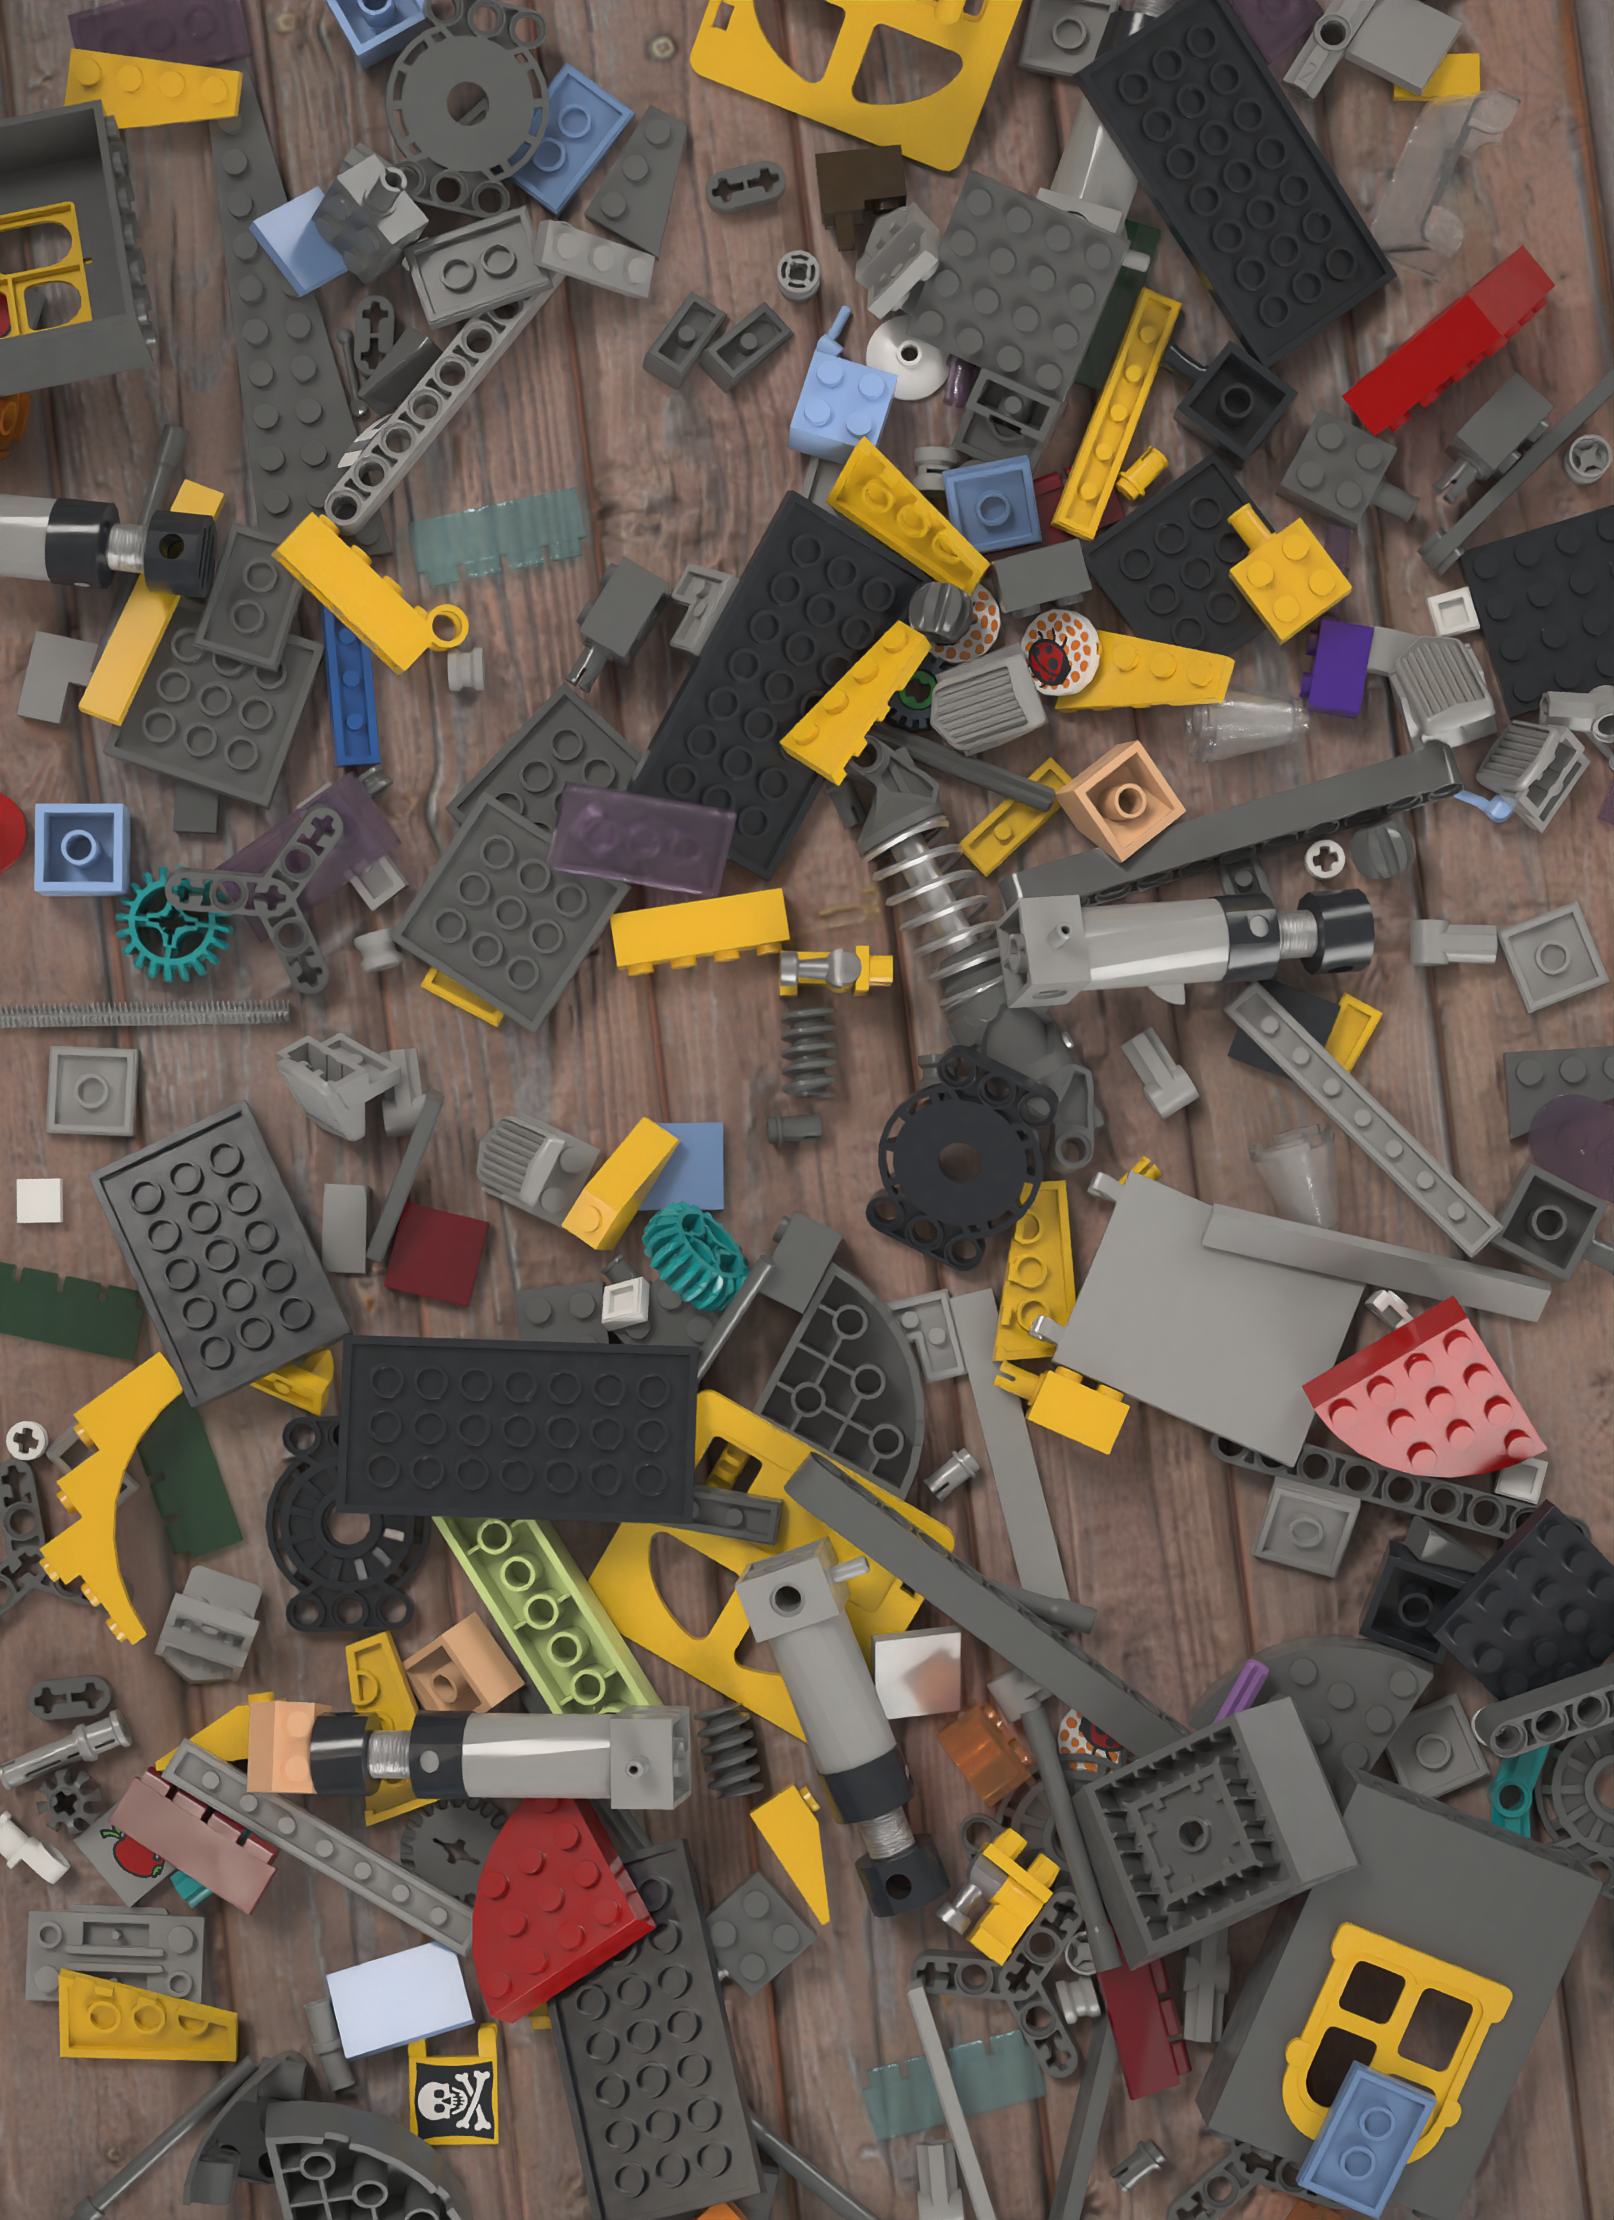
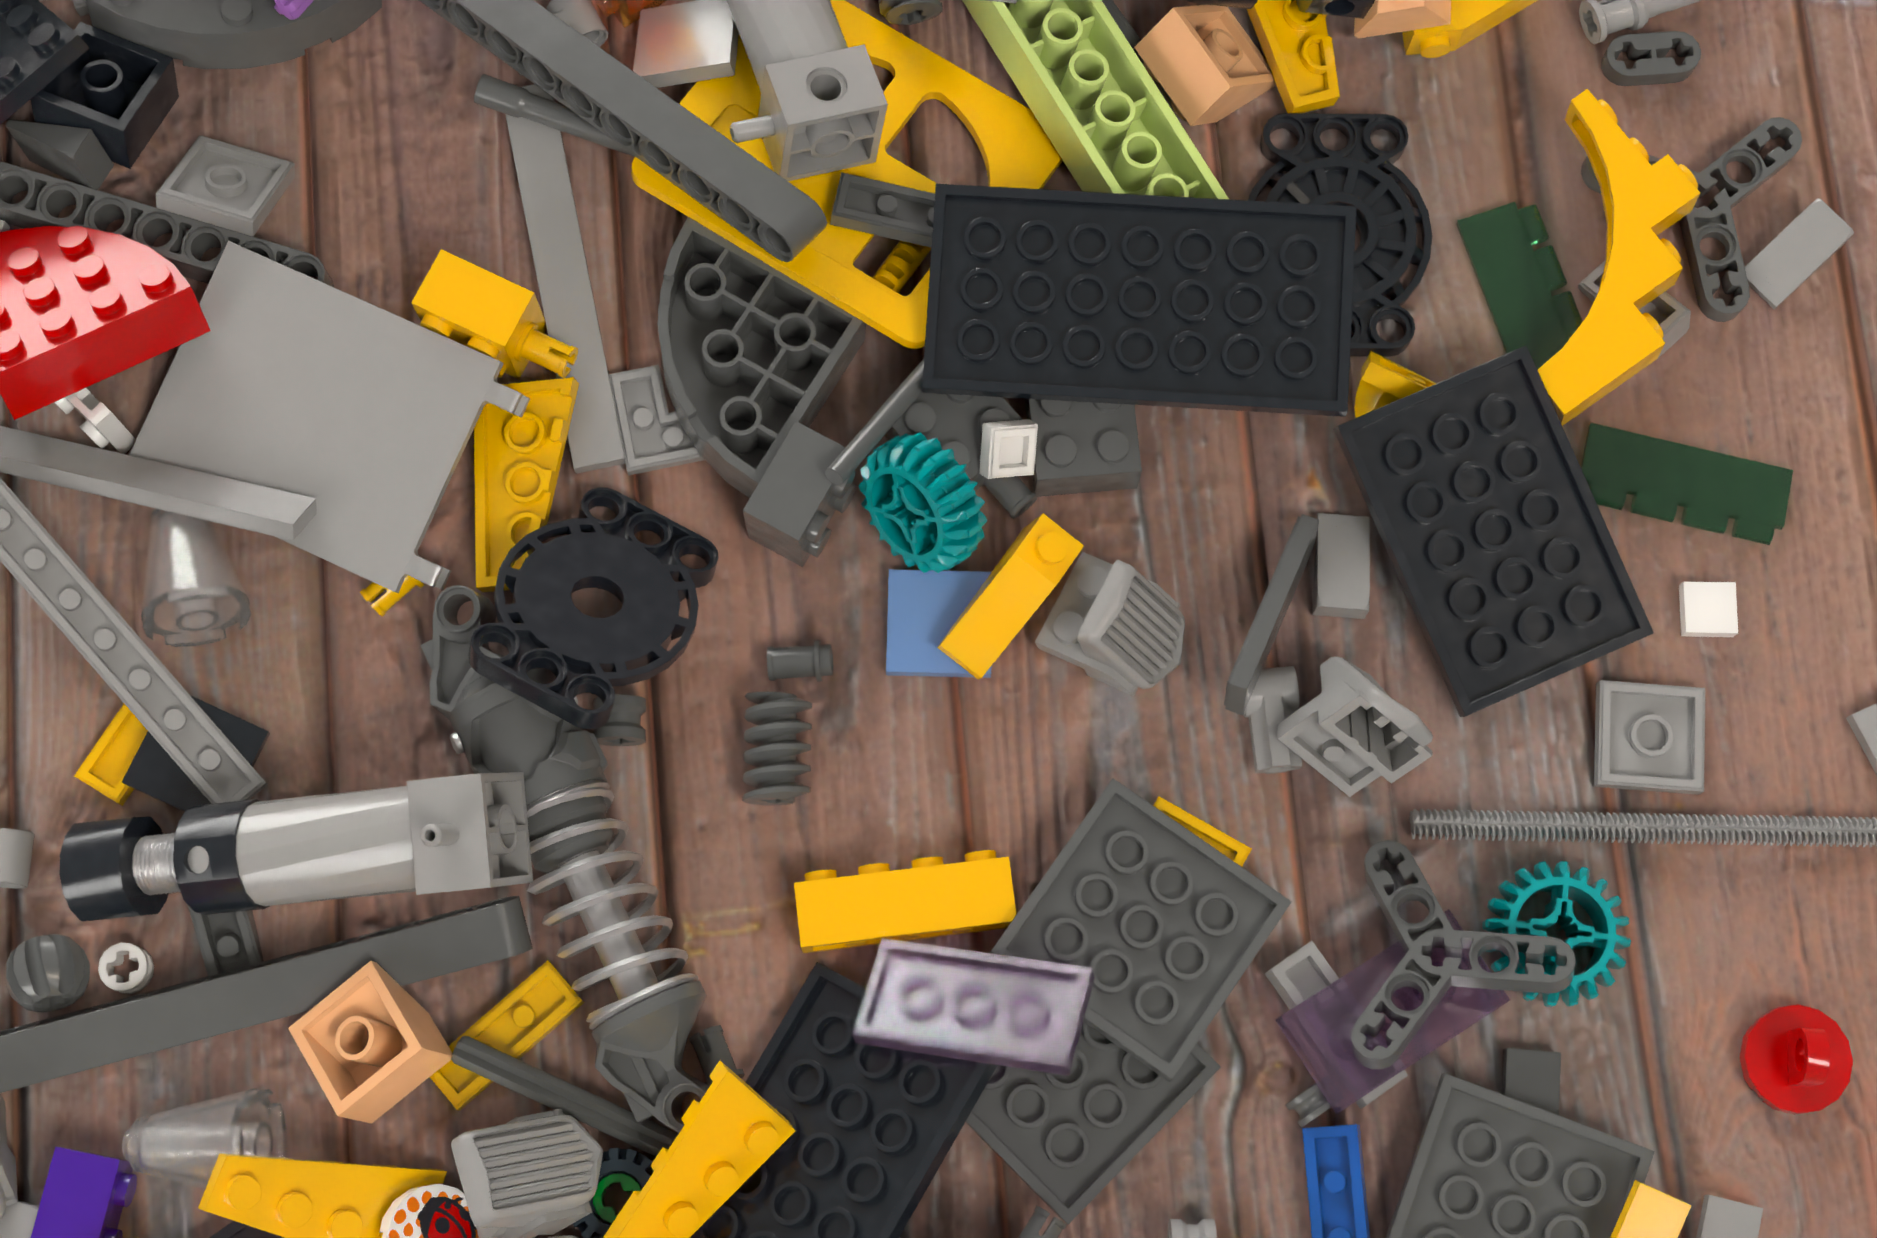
camera: 175 degrees right, 10 degrees down
white bush [6,1421,49,1460] -> none
light blue brick [34,804,131,896] -> none
light grey piece [154,1565,262,1684] -> none
light grey wheel [353,928,404,974] -> none
dark red tile [384,1202,490,1307] -> none
hips [779,946,893,998] -> none
light grey pin [923,1448,980,1502] -> none
light grey piece [1120,1027,1199,1120] -> none

